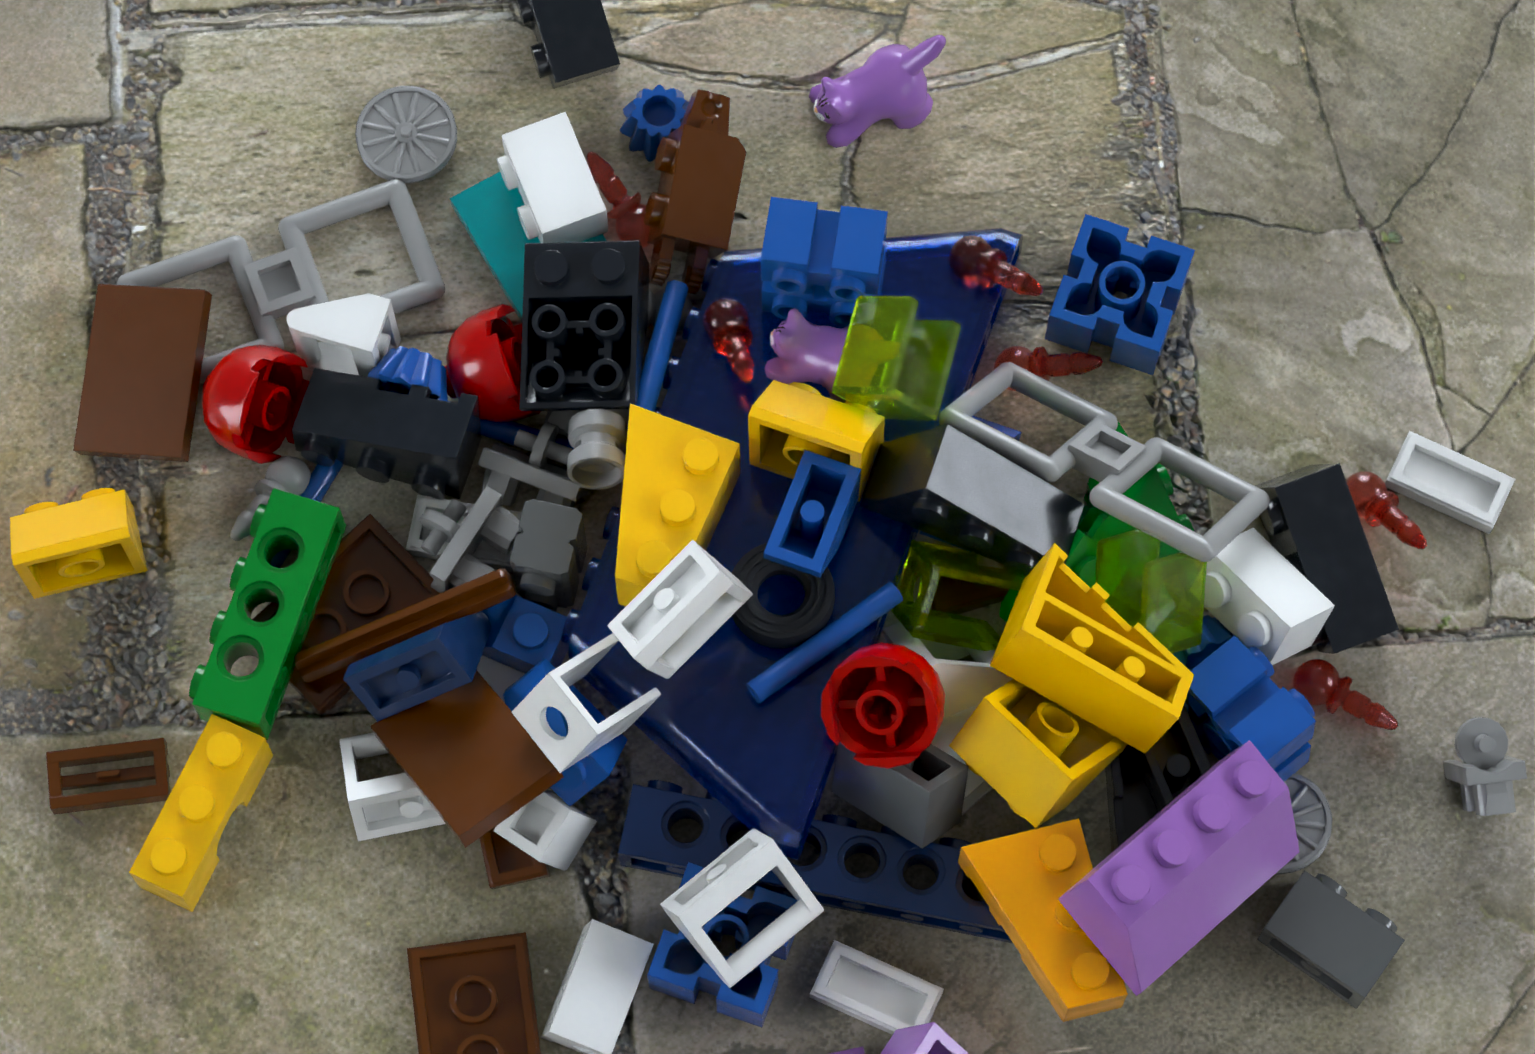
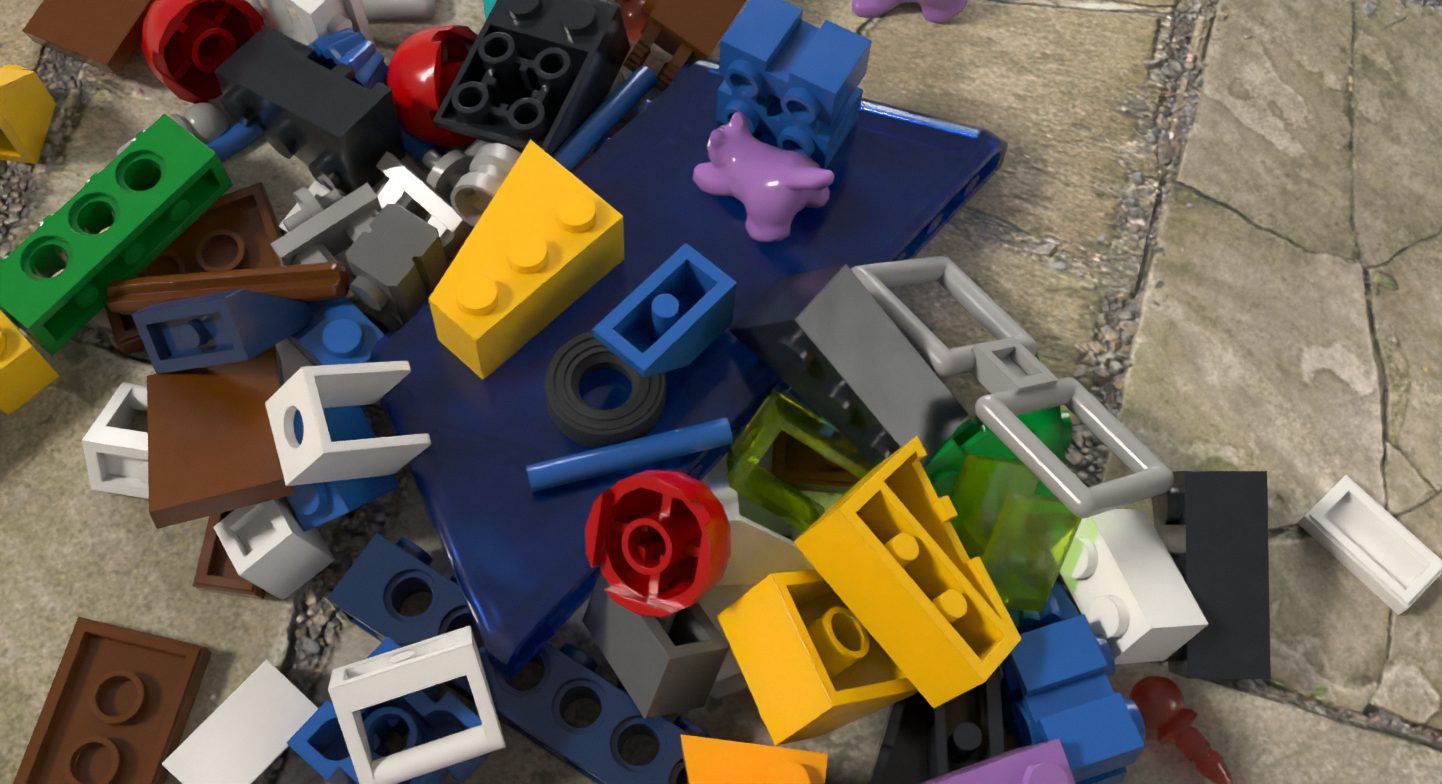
camera: 20 degrees right, 5 degrees down
white tile [607,540,753,679] -> none
clear red bar [703,298,754,383] -> none
yellow slope [748,380,885,502] -> none
clear neon green piece [831,296,961,421] -> none
clear red bar [949,236,1043,296] -> none
clear red bar [994,346,1103,391] -> none
blue brick [1045,214,1195,375] -> none
clear red bar [1346,471,1427,550] -> none

